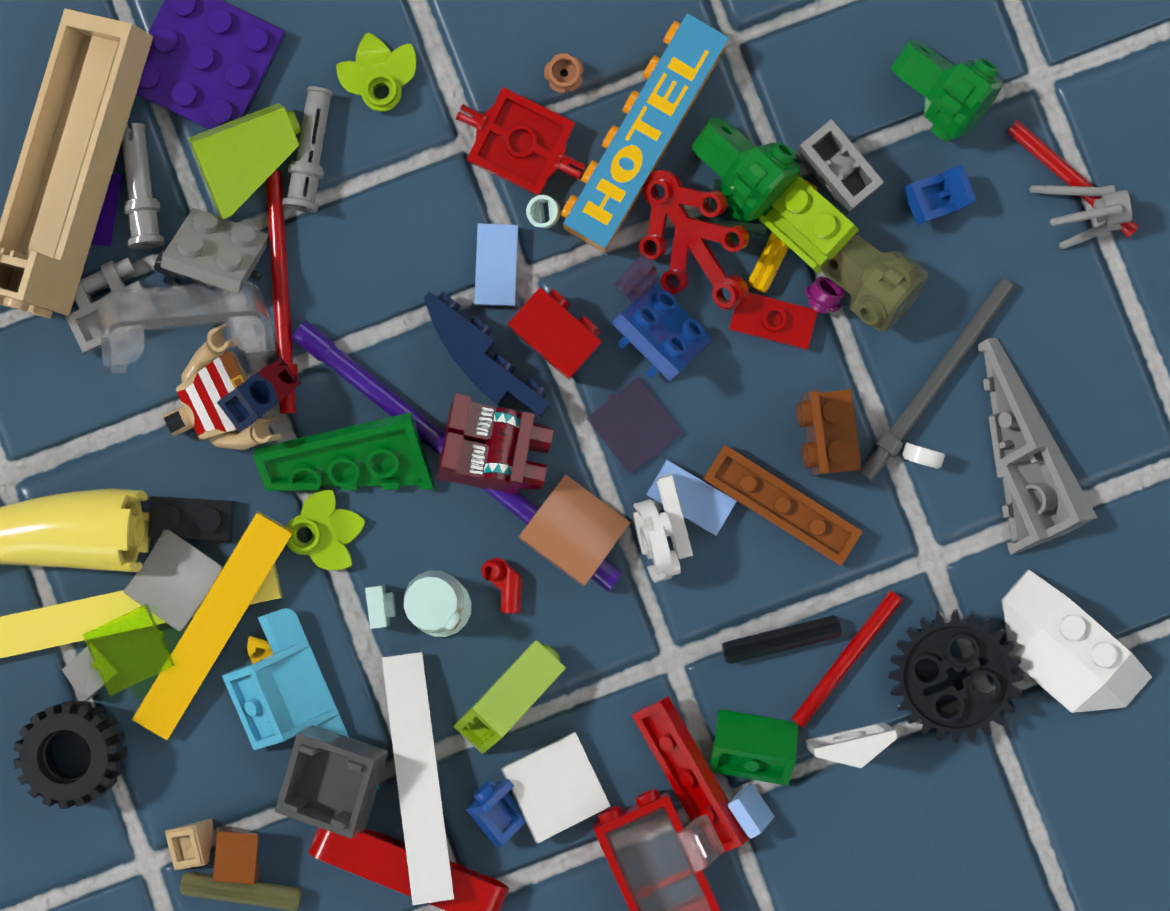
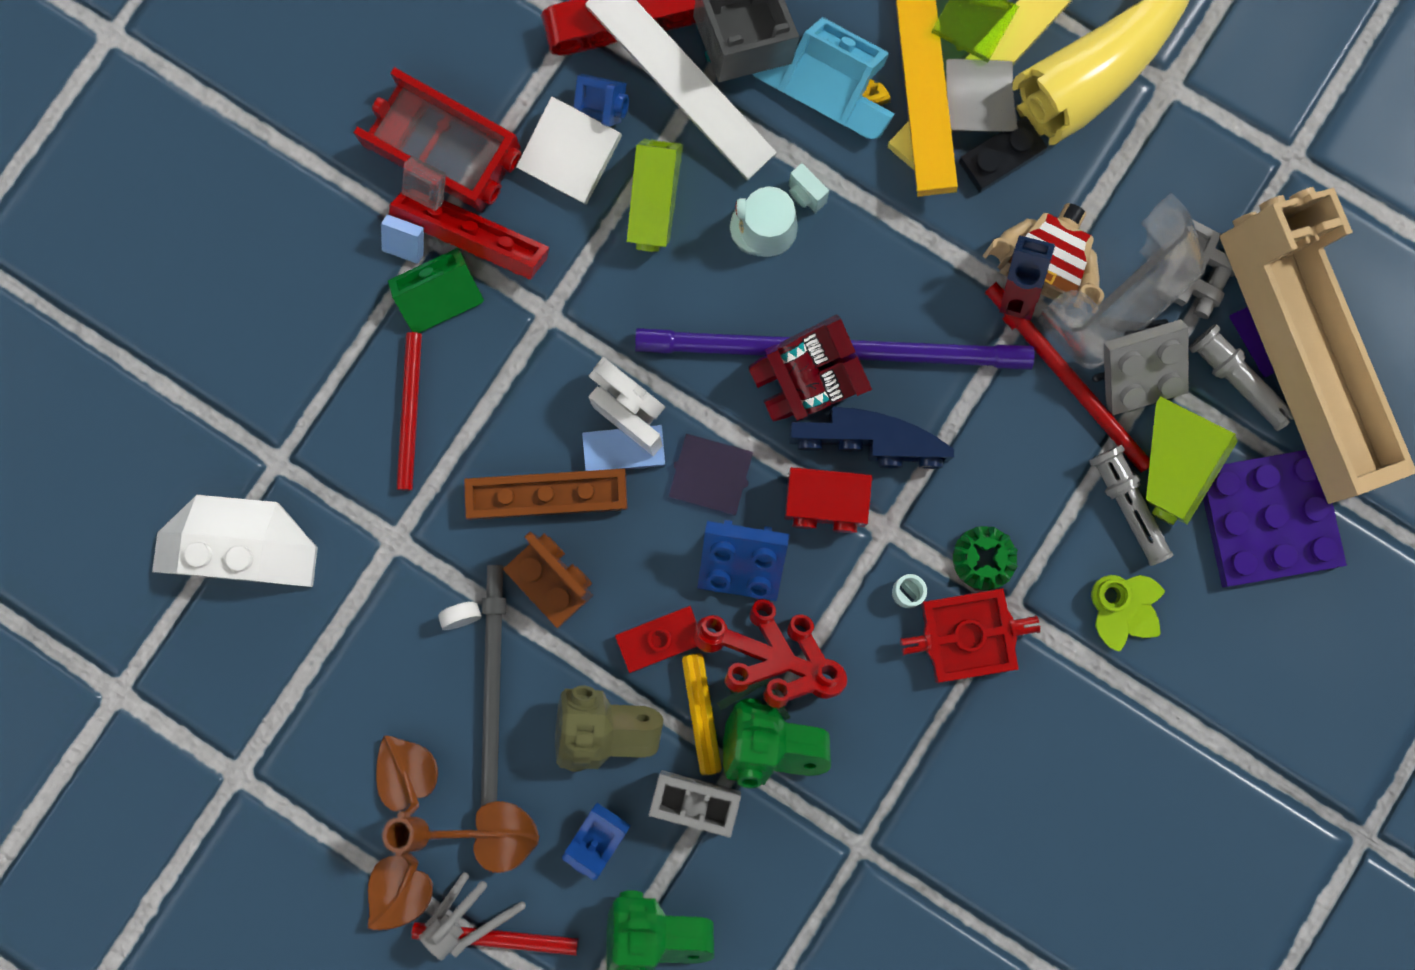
camera: 150 degrees right, 5 degrees down
green wing [253,412,434,491] -> none
lime plate [286,490,365,570] -> none
light blue tile [474,223,518,307] -> none
red arm [481,558,522,613] -> none
nougat slope [518,474,631,587] -> none
nougat plate [544,53,584,93] -> none
dark azure brick [560,13,729,253] -> none
clear purple plate [614,254,657,303] -> none
black axle [722,615,842,664] -> none
lime plate [759,176,859,274] -> none
magenta plate [805,277,844,314] -> none
white slope [805,722,897,768] -> none
black gear [888,609,1024,743] -> none
light grey wedge [978,338,1098,555] -> none
none -> dark orange plant [368,736,539,930]
none -> green gear [953,526,1018,590]

